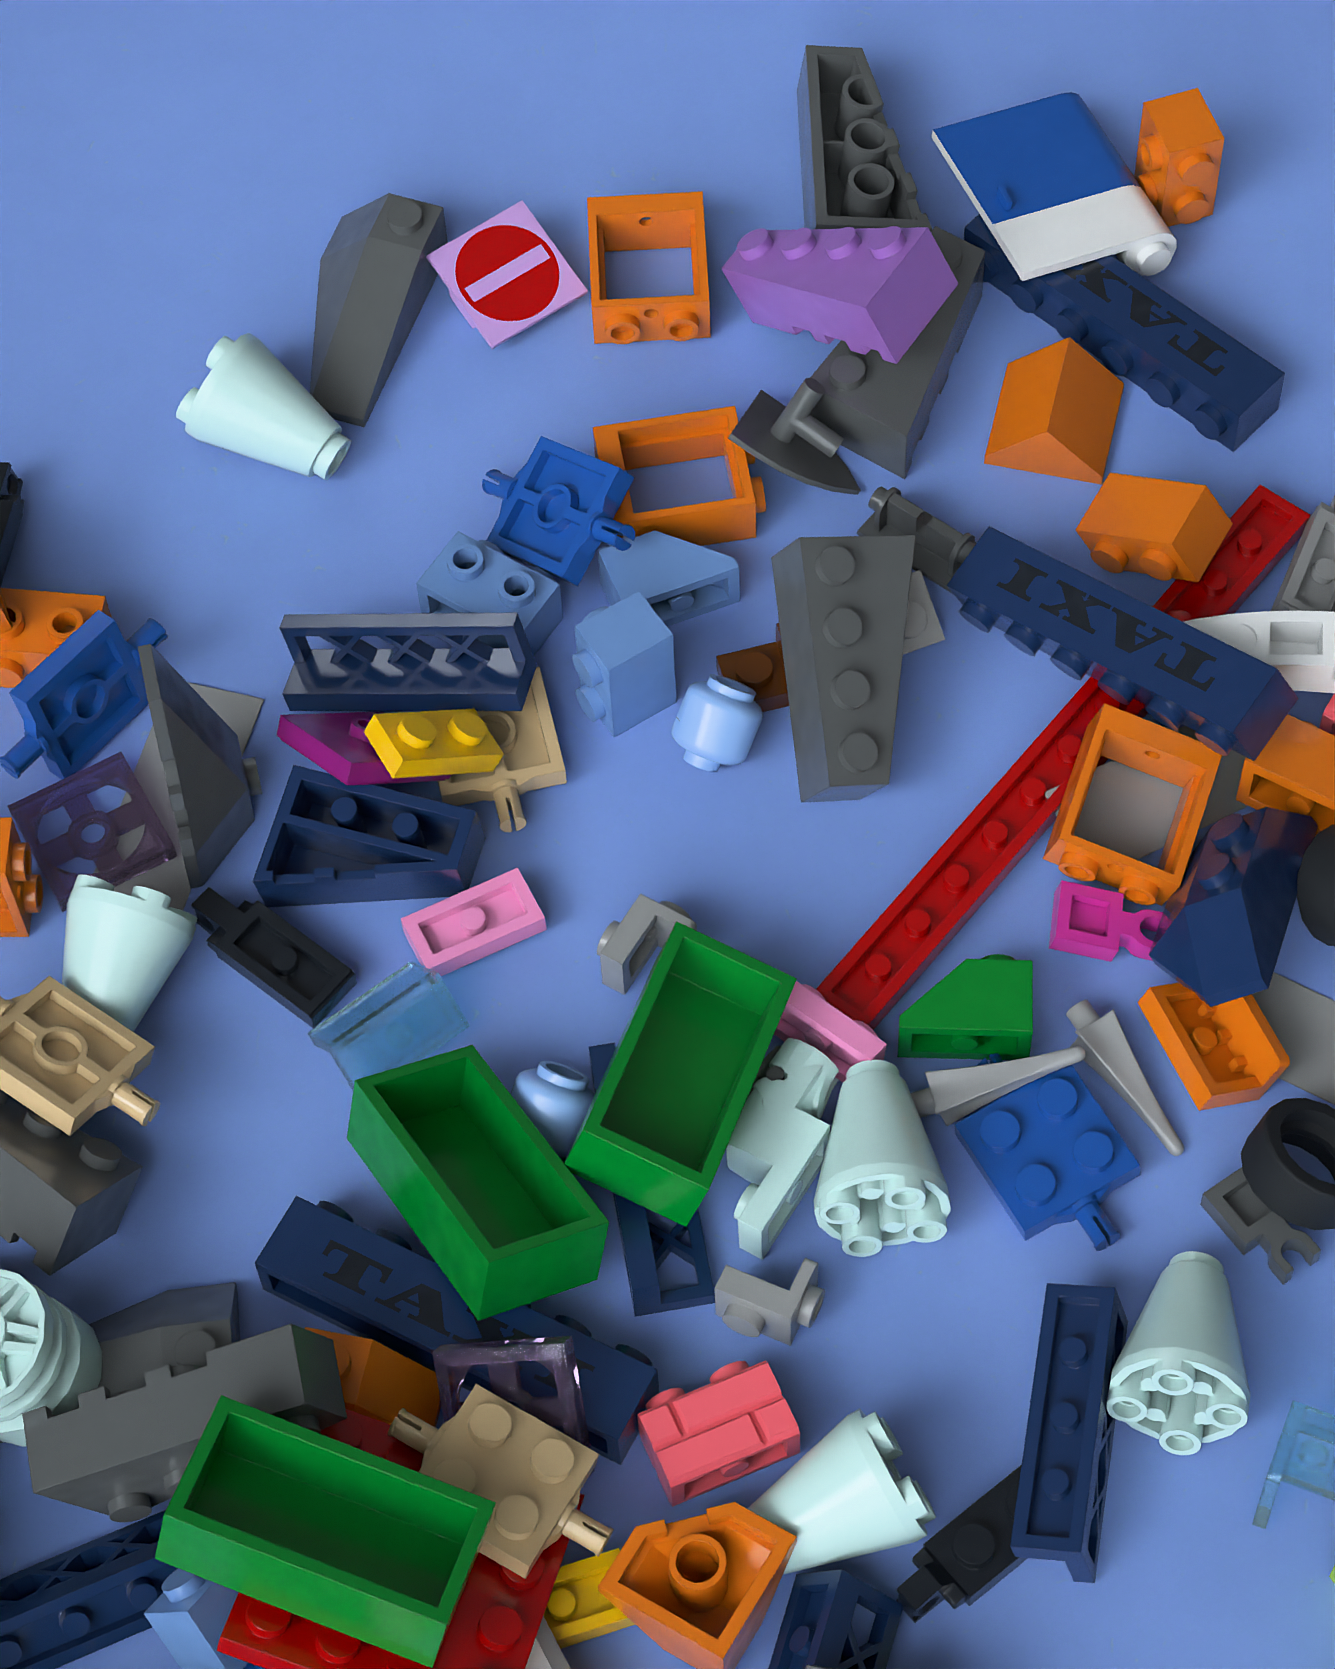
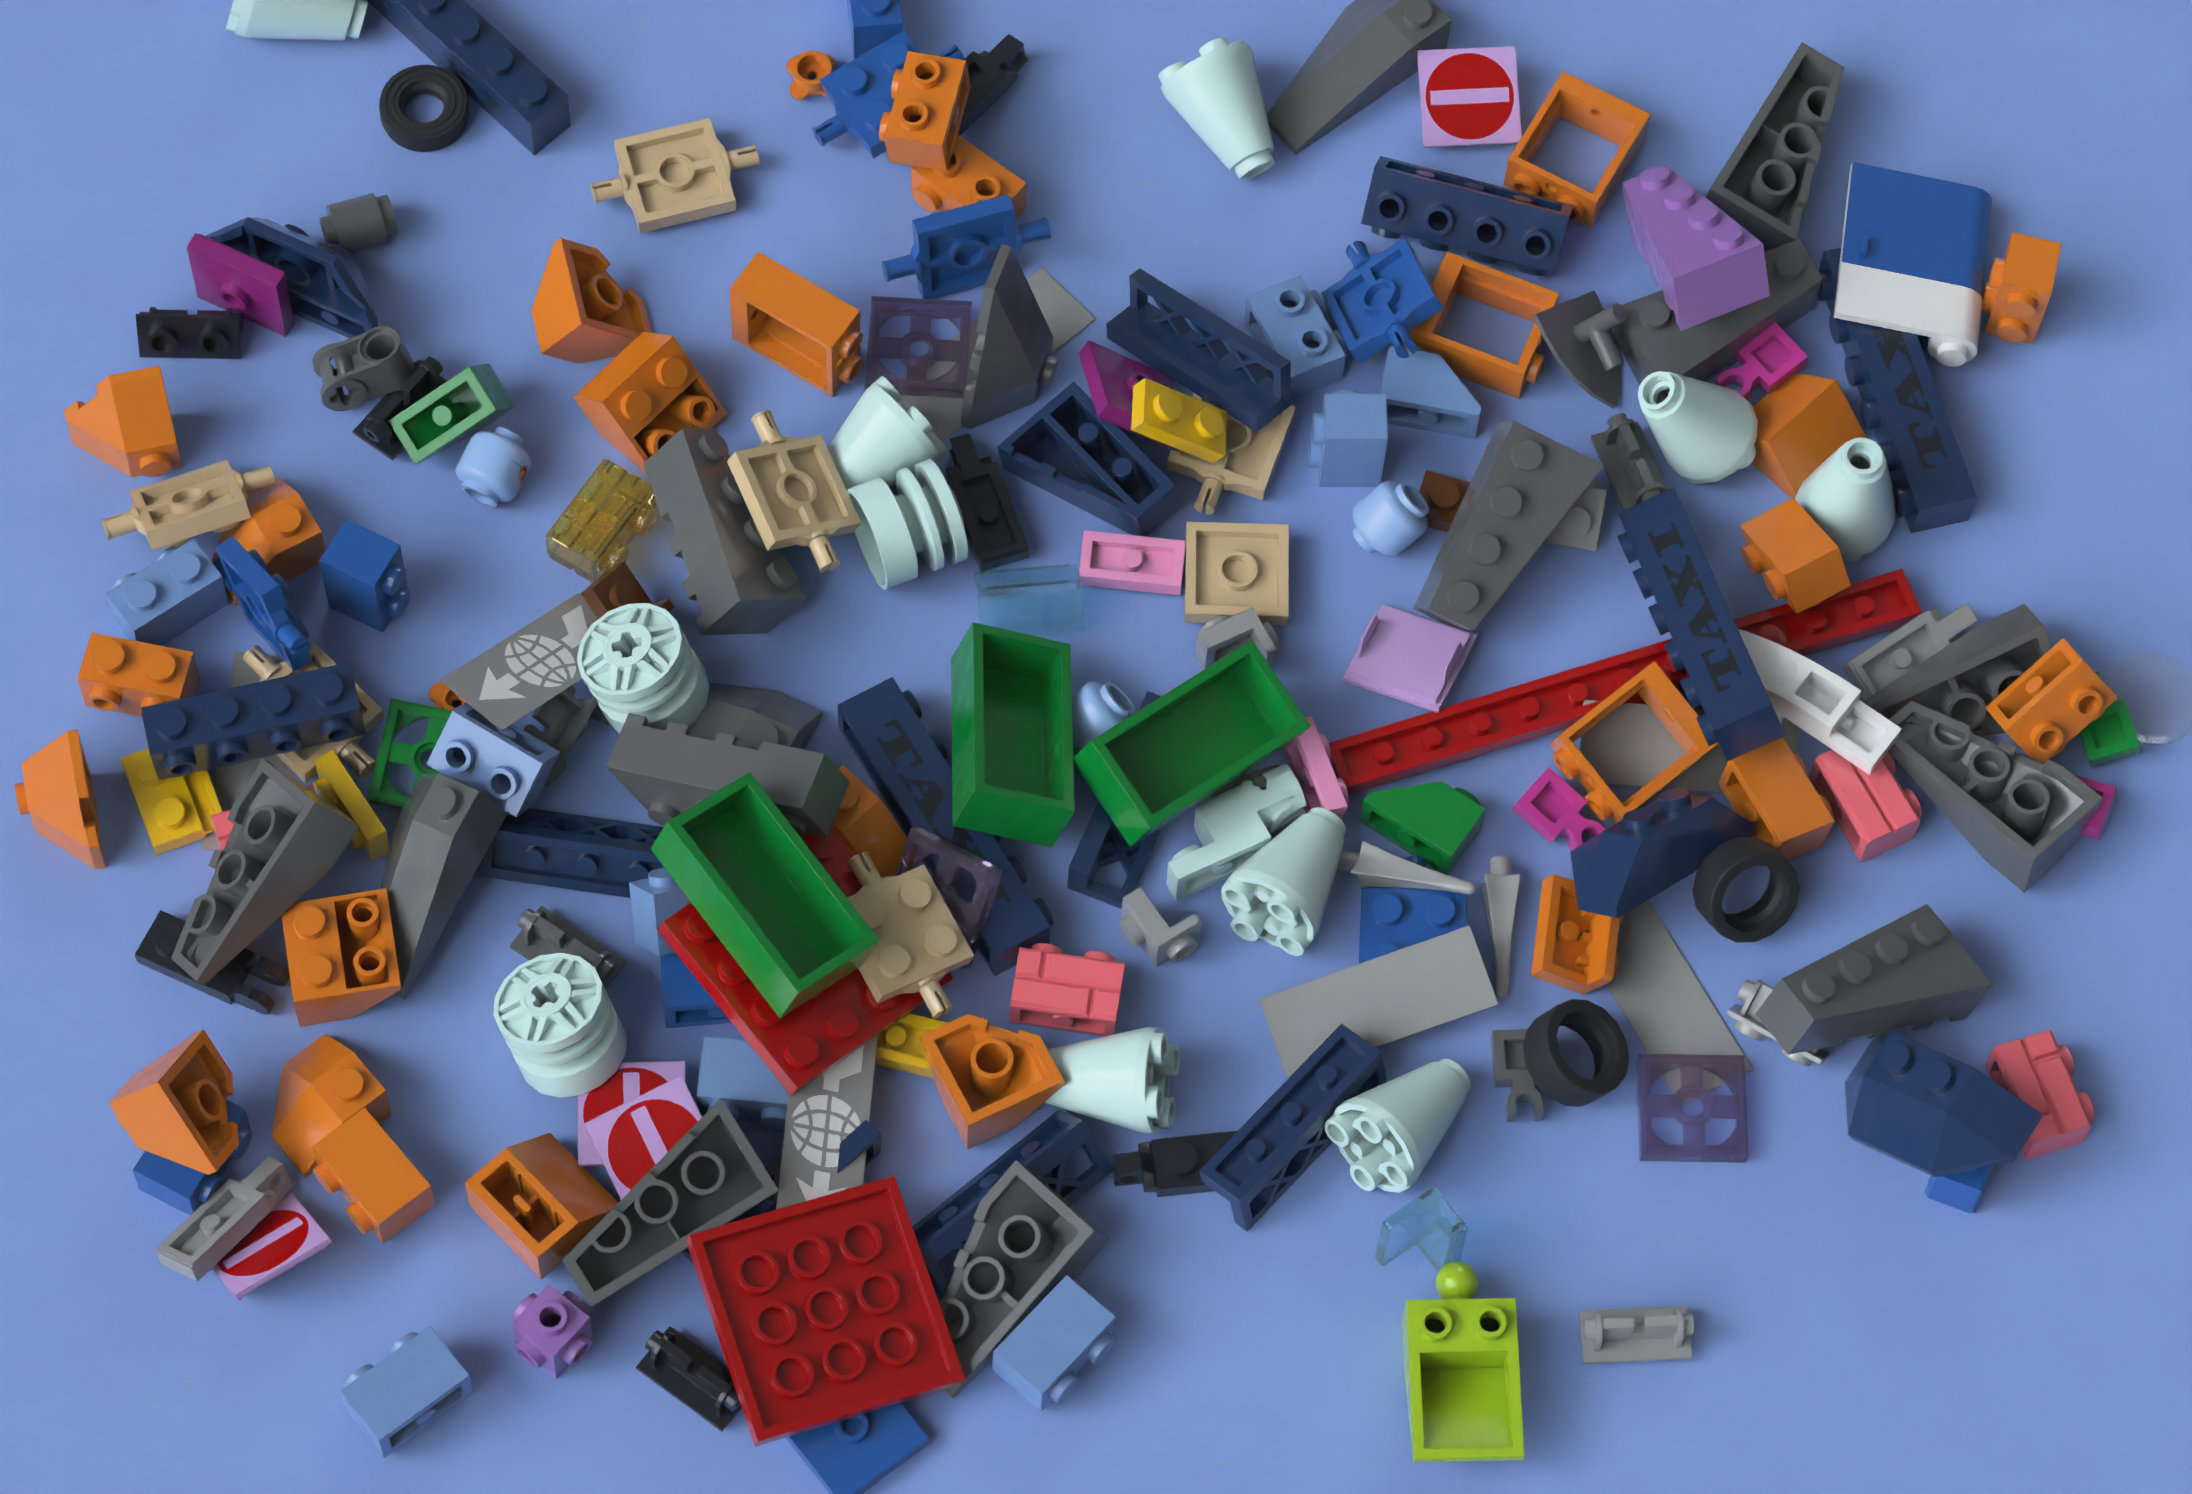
camera: 25 degrees right, 5 degrees up
none -> light aqua wheel [847,459,968,590]
none -> tan plate [1184,522,1289,625]
none -> light grey sticker [1259,925,1498,1078]
none -> lavender piece [1342,604,1477,713]
none -> dark blue brick [1361,156,1573,276]
none -> light aqua cone [1638,371,1758,484]
none -> dark pink plate [1715,322,1808,401]
none -> light aqua cone [1795,437,1895,562]

